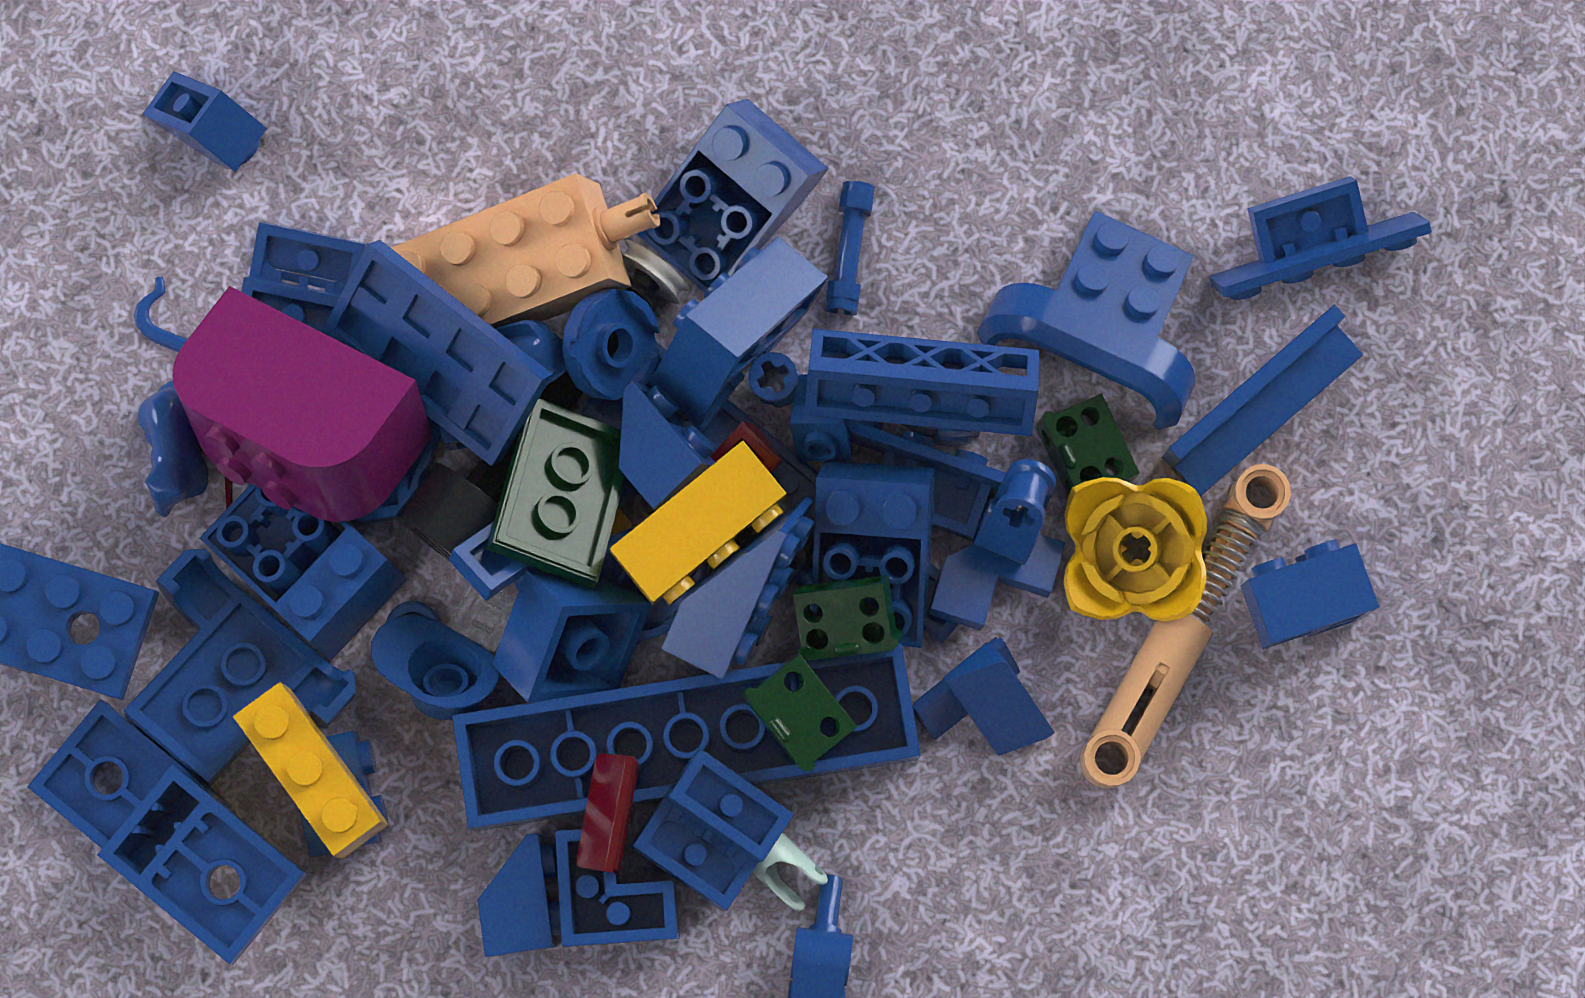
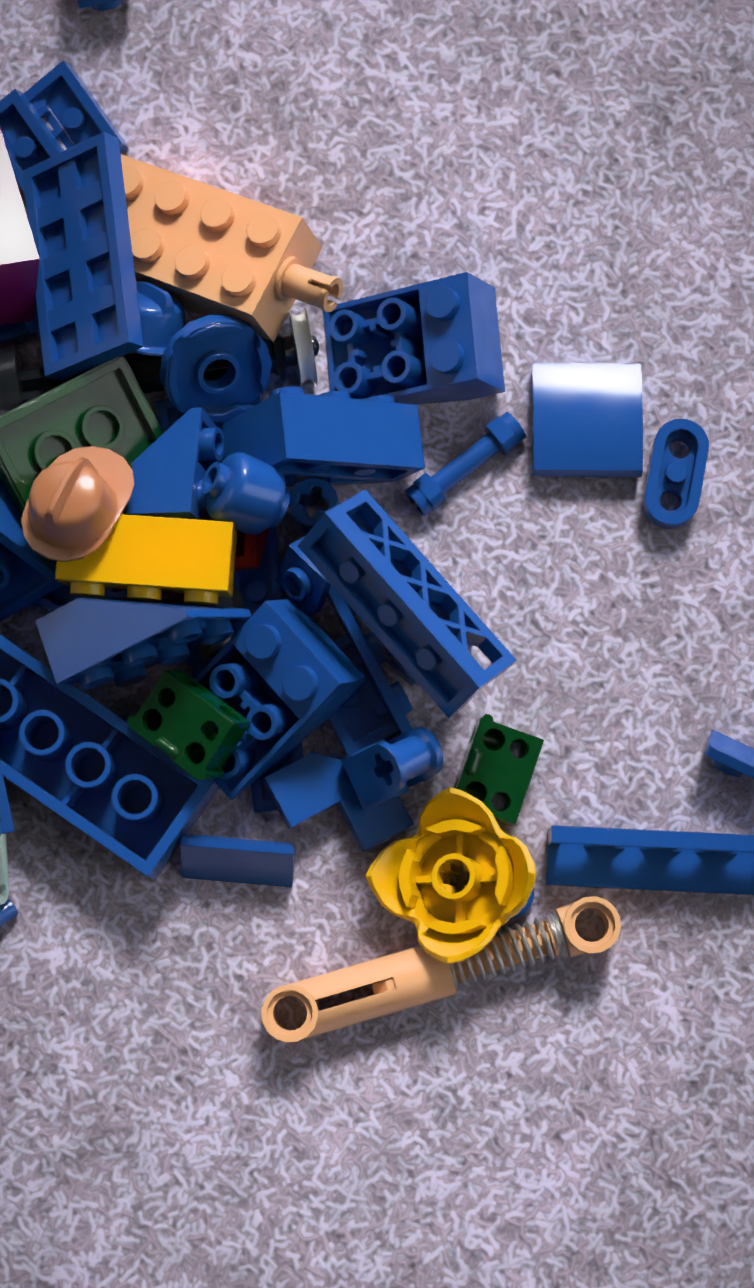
camera: 45 degrees right, 0 degrees up
dark green piece [742,654,857,772] -> none
blue slope [943,642,1055,756] -> none
blue piece [977,211,1195,430] -> none
blue brick [1240,539,1380,650] -> none
none -> nougat piece [21,446,135,562]
none -> blue head [201,452,290,535]
none -> blue slope [532,363,643,477]
none -> blue plate [642,419,709,529]

